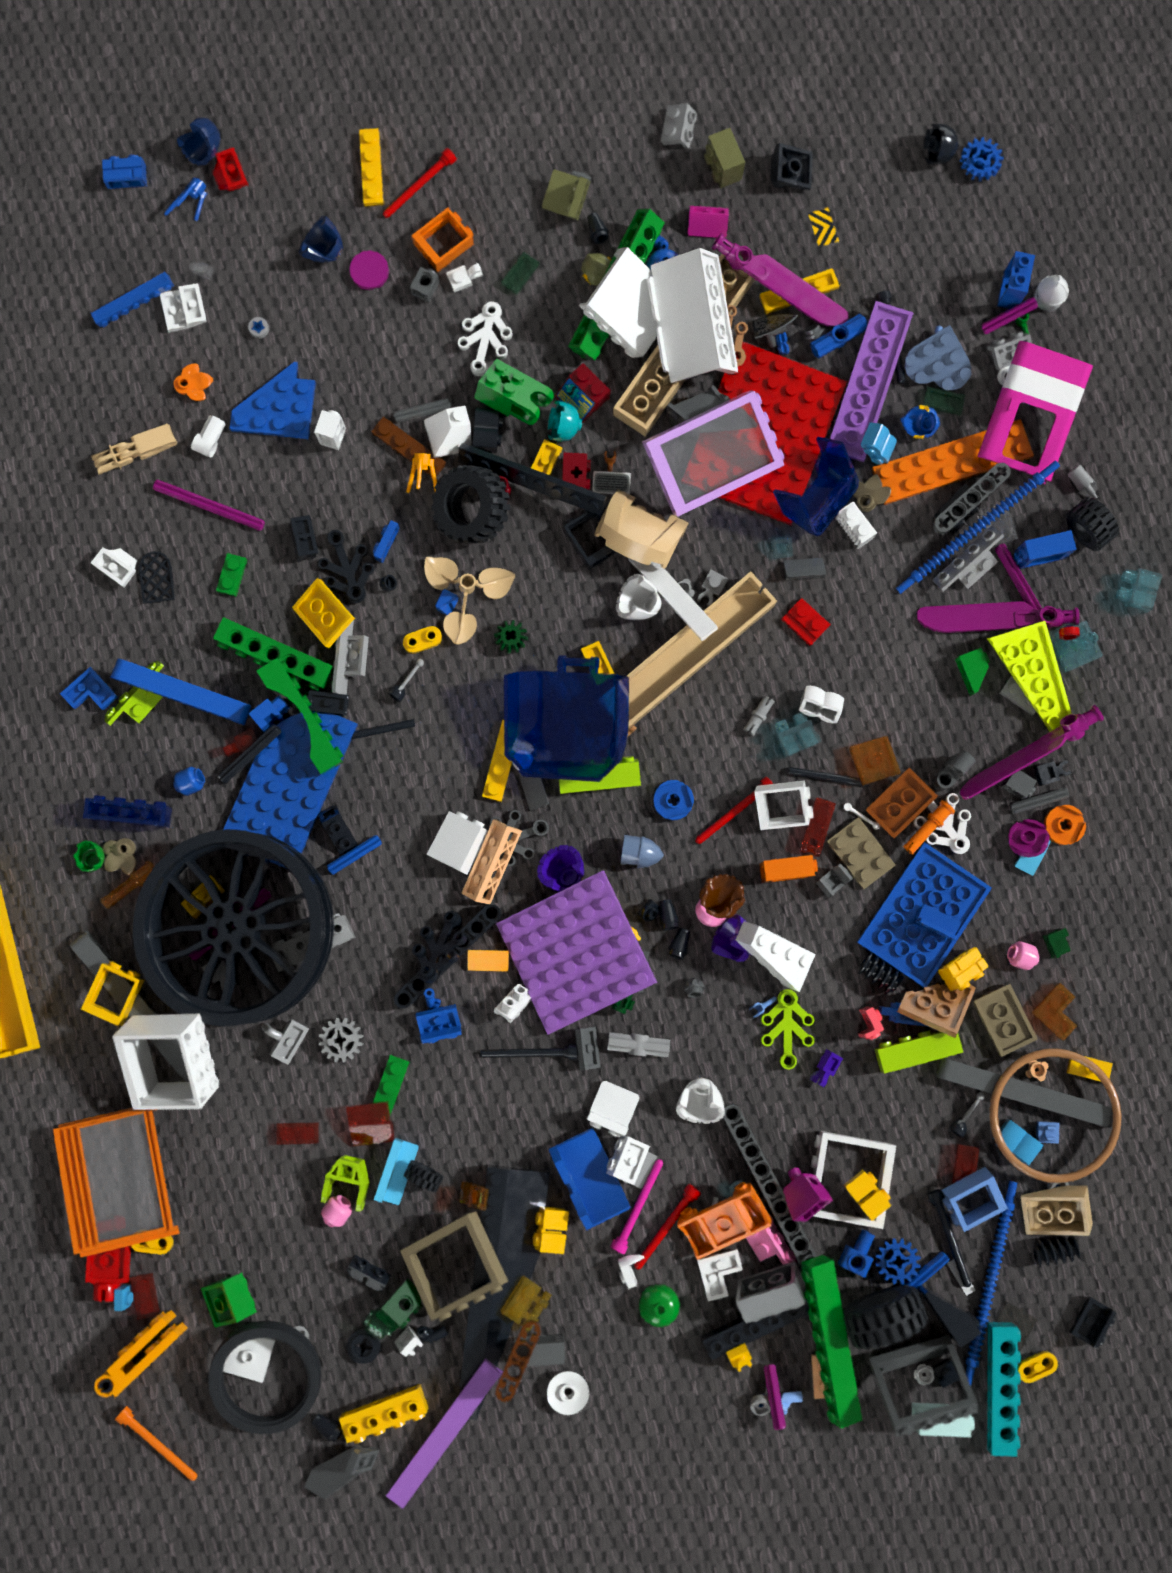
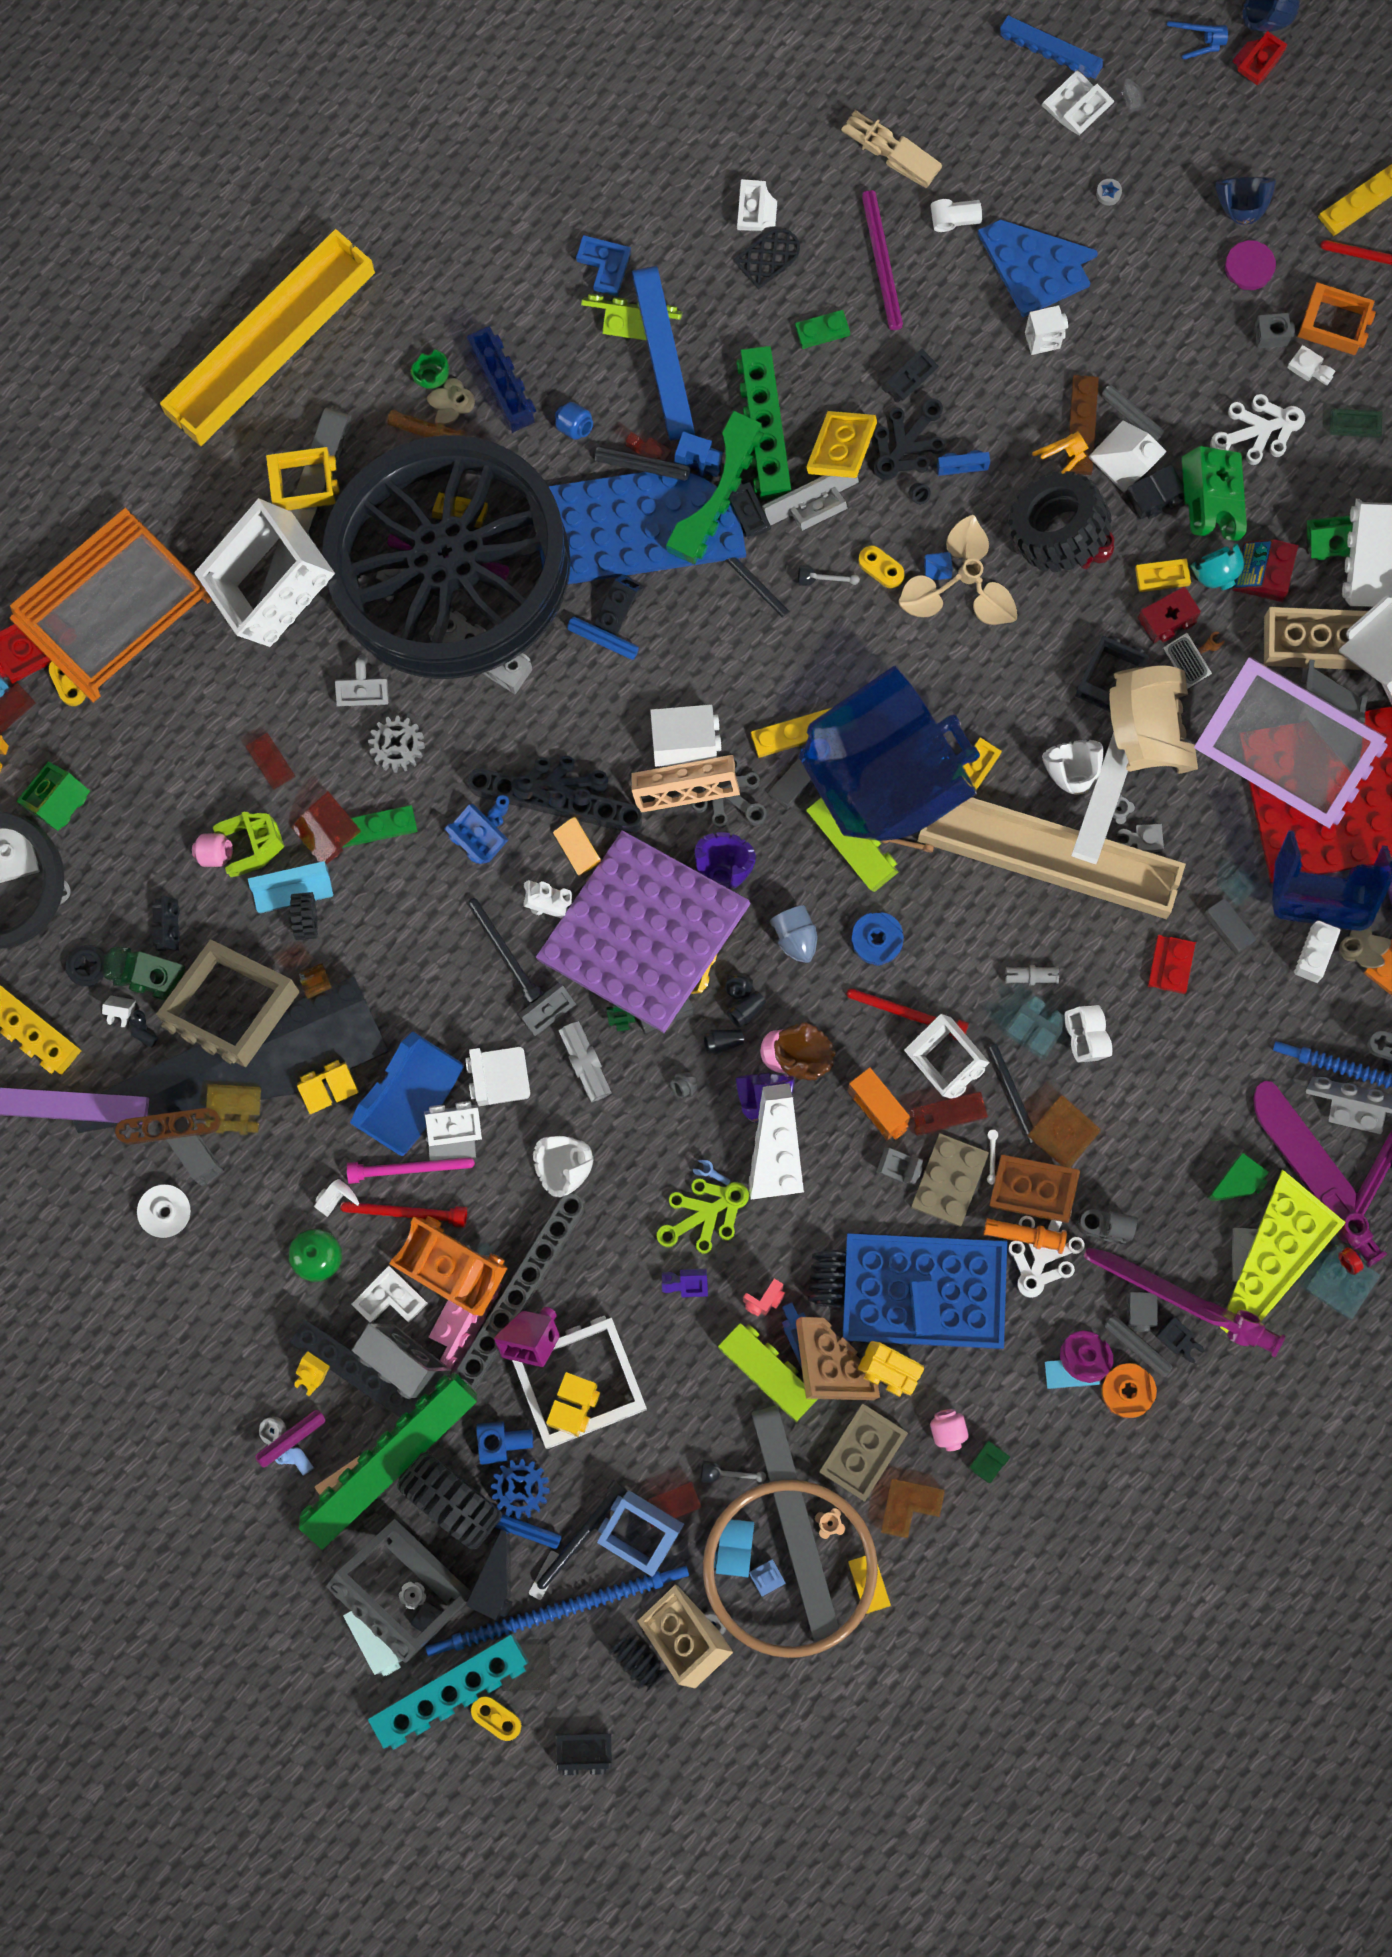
camera: 65 degrees right, 5 degrees down
orange plate [174,364,213,401] -> none
black plate [458,443,607,516] -> none
dark green gear [494,620,528,654] -> none

